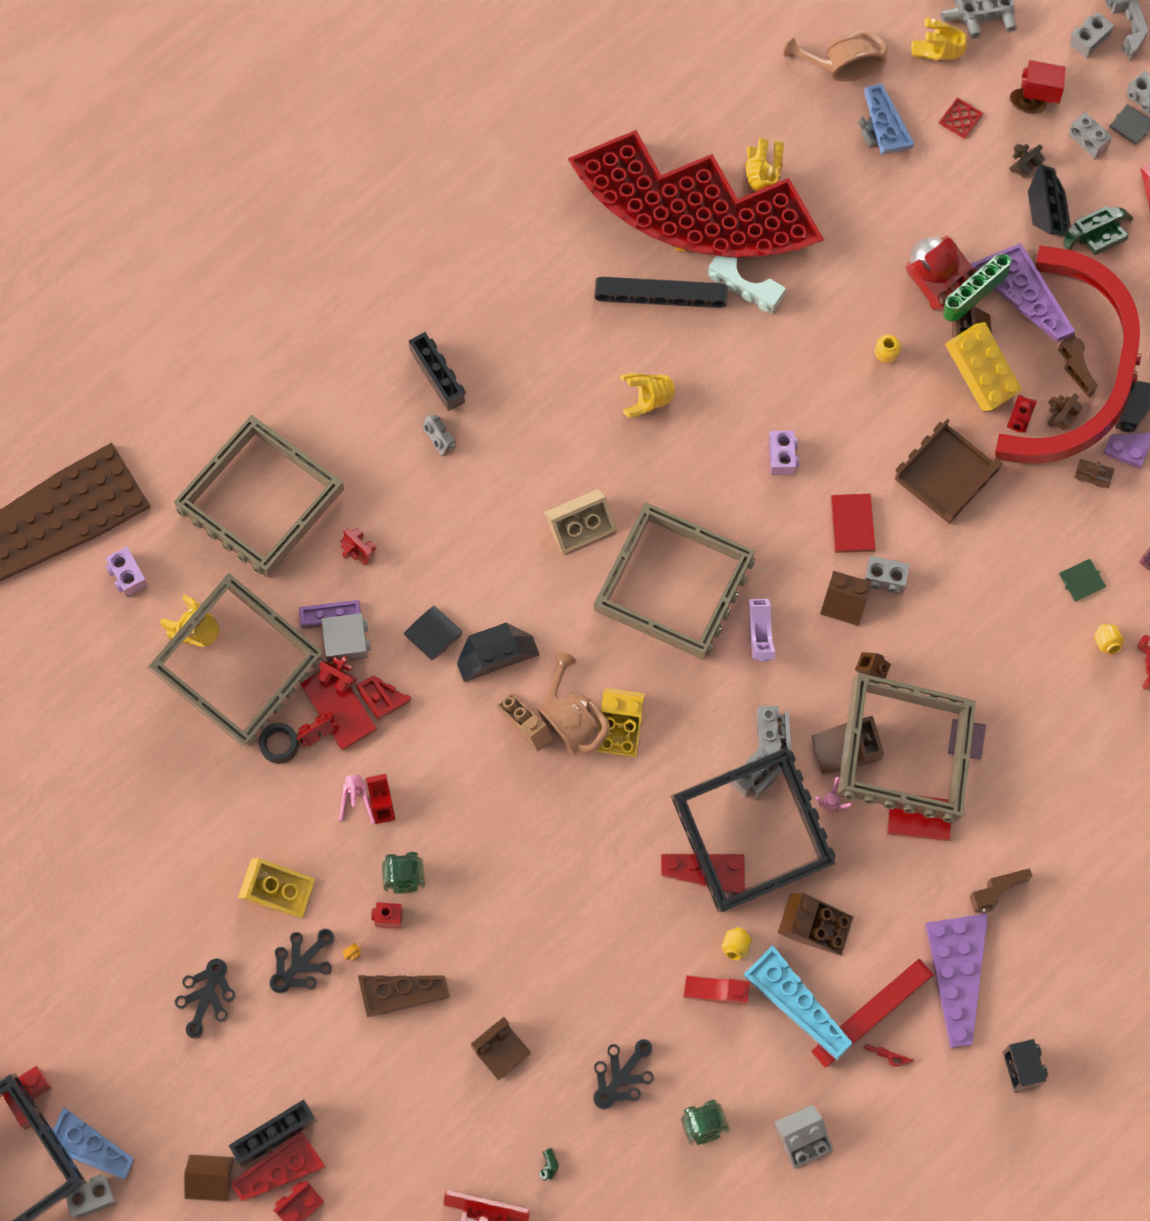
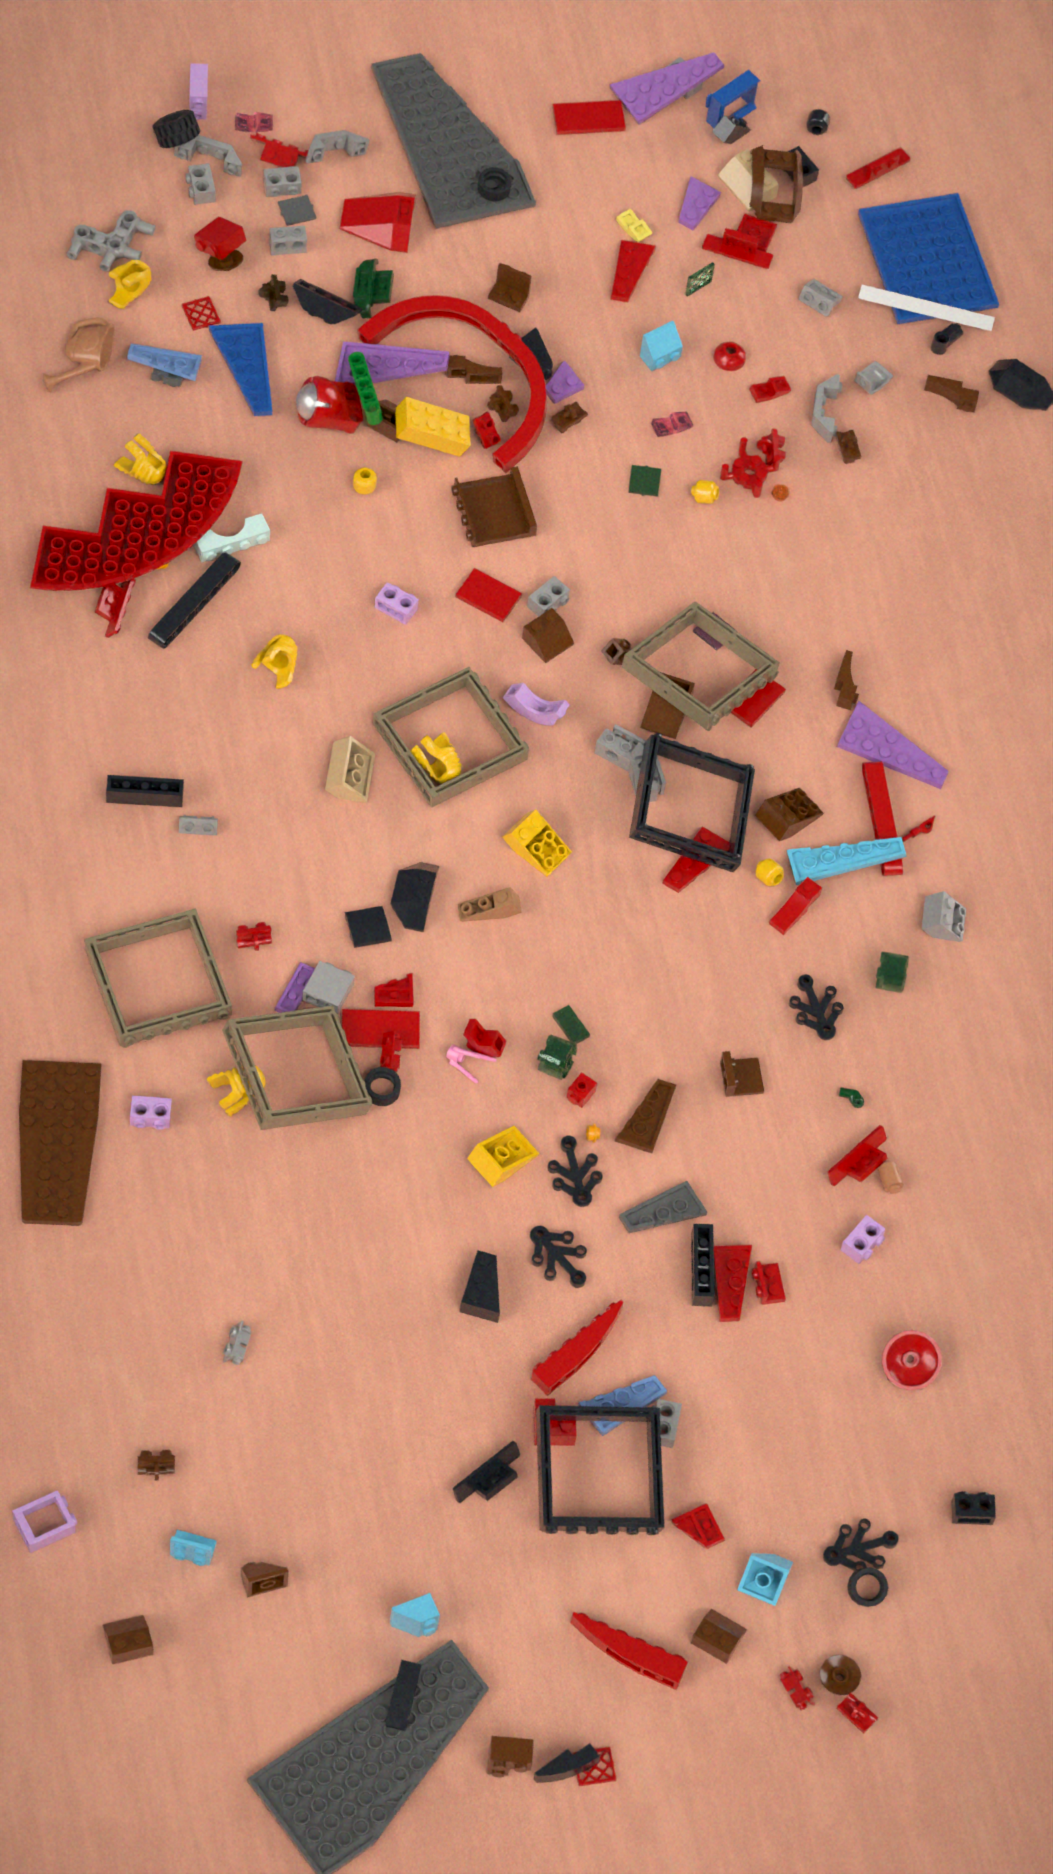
camera: 65 degrees left, 10 degrees down
reddish brown slope [184,1154,233,1202] -> none
red hips [318,656,357,692] -> none
nougat piece [537,652,610,756] -> none
bright pink plant [816,777,852,812] -> none
black brick [1003,1039,1048,1093] -> none
none -> red bracket [94,578,136,638]
none -> blue wing [209,323,273,416]
none -> yellow hair [410,732,462,784]
none -> black wedge [460,1250,500,1323]
none -> red slope [531,1300,624,1396]
none -> clear green tile [552,1005,590,1046]
none -> dark grey wing [619,1181,707,1233]

